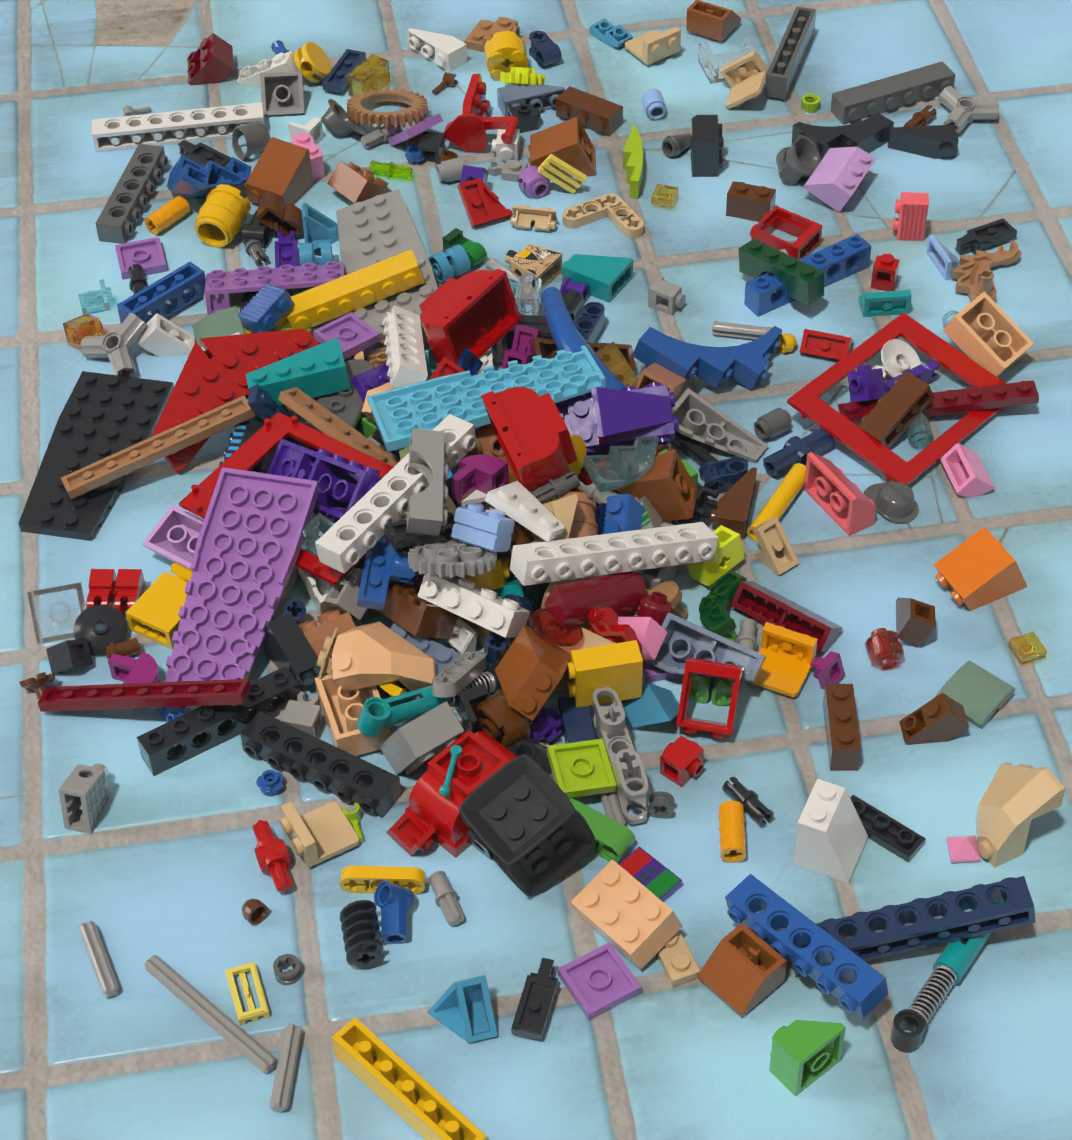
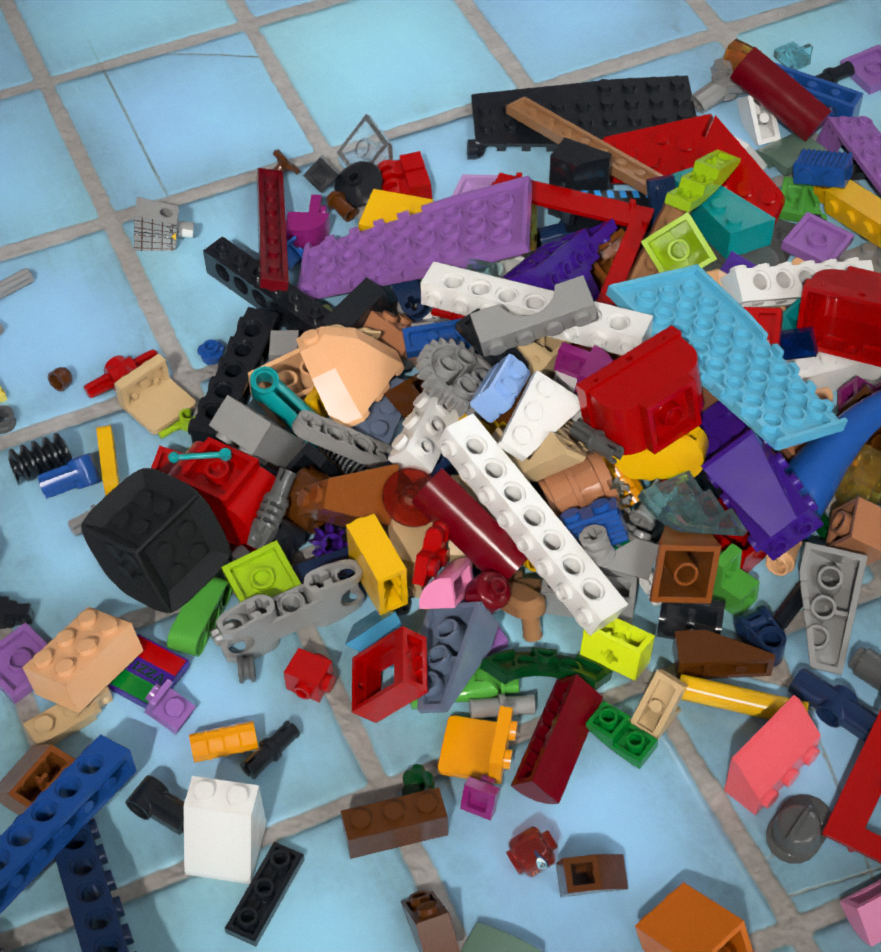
camera: 75 degrees right, 5 degrees up
none -> black piece [125,775,185,835]
none -> medium lavender bracket [144,679,196,735]
none -> dark grey hinge [247,467,297,549]
none -> dark green plant [402,764,435,796]
none -> black hinge [467,139,485,160]
none -> black slope [548,137,612,219]
none -> light grey bush [579,524,616,567]
none -> green slope [586,701,658,769]
none -> lime slope [640,211,717,273]
none -> lime slope [664,149,741,212]
none -> dark red brick [730,47,831,142]

